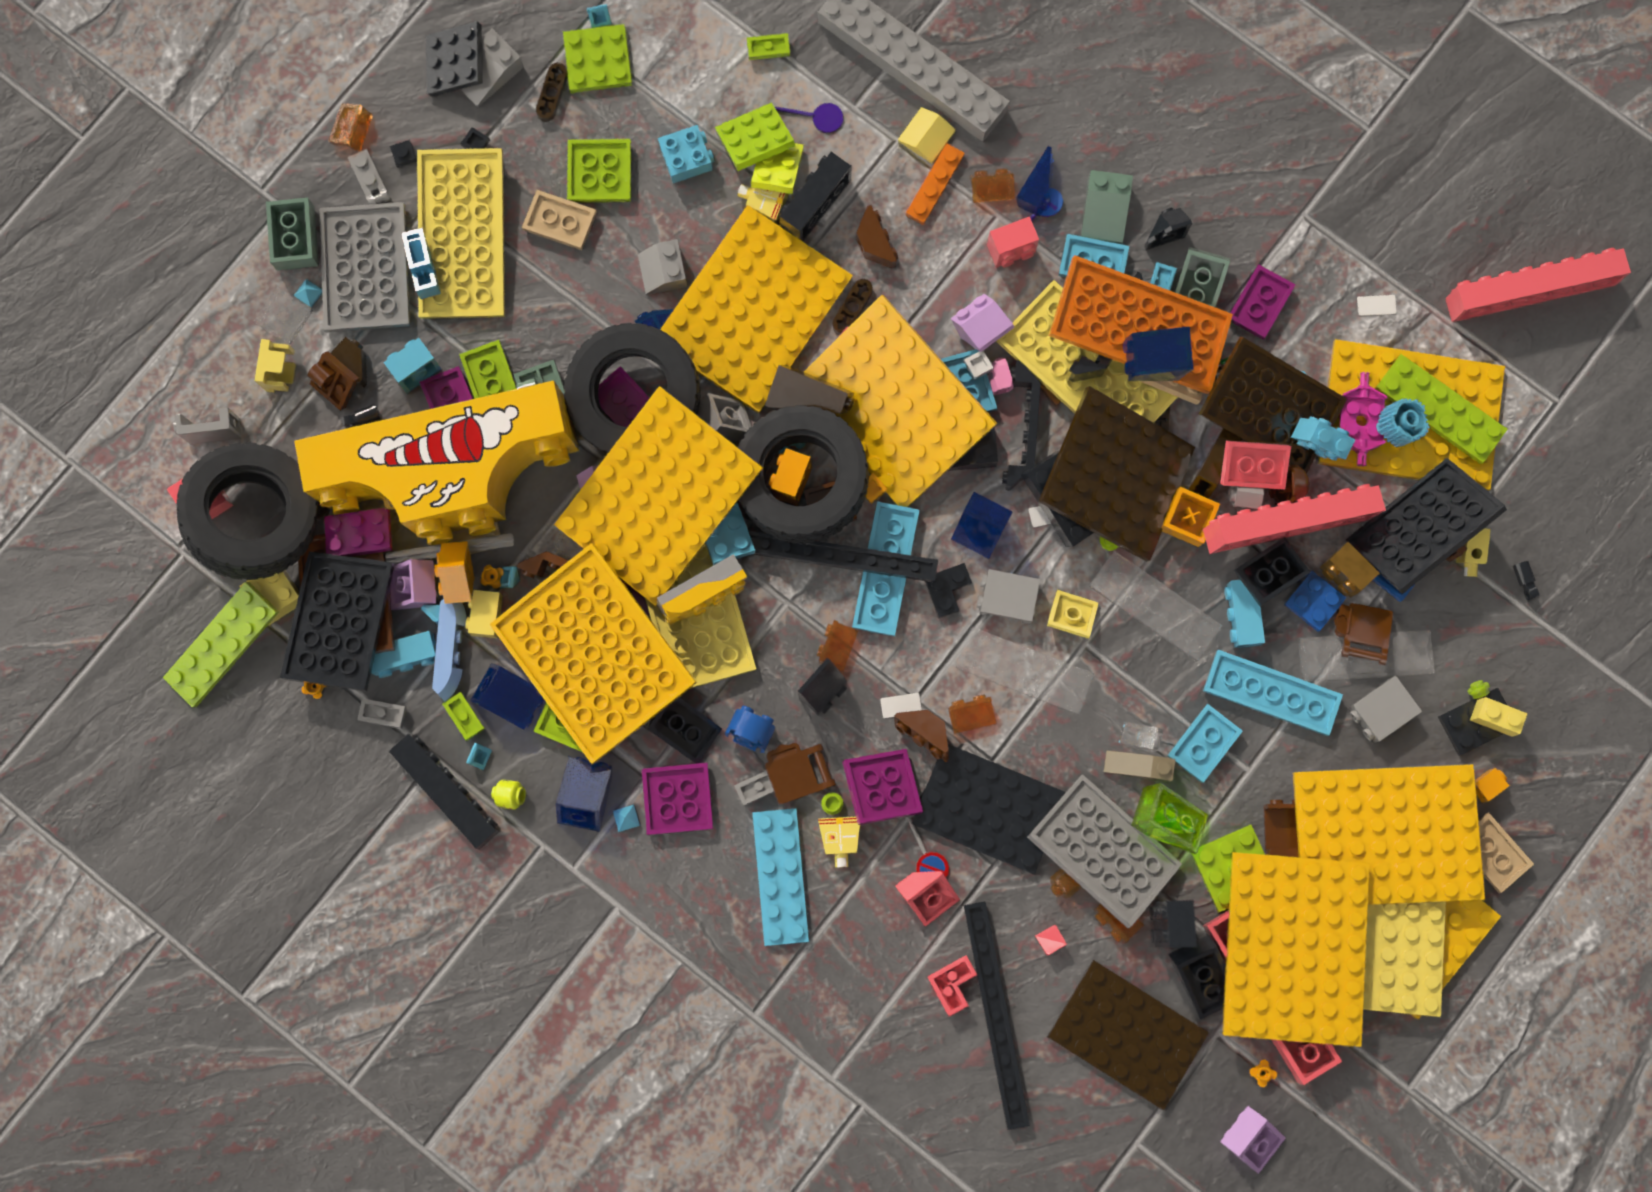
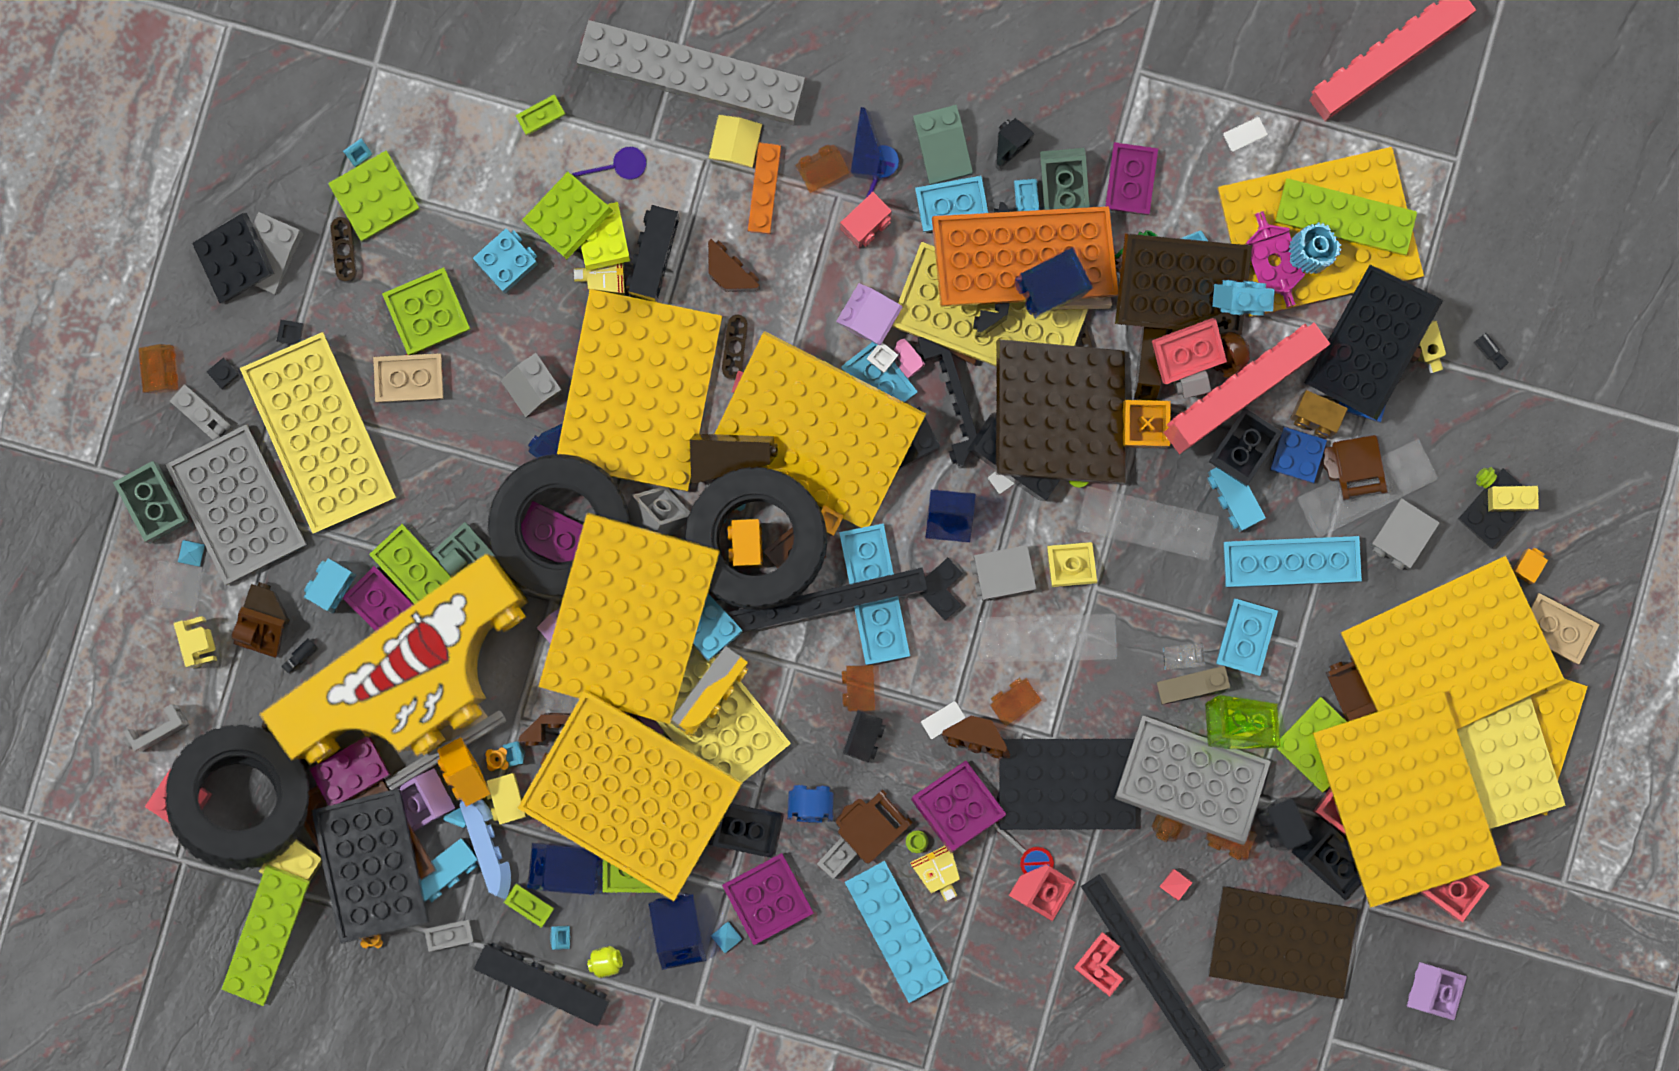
camera: 25 degrees left, 5 degrees up
dark azure slope [402,228,441,300] -> none
light orange plate [1250,1060,1277,1087] -> none

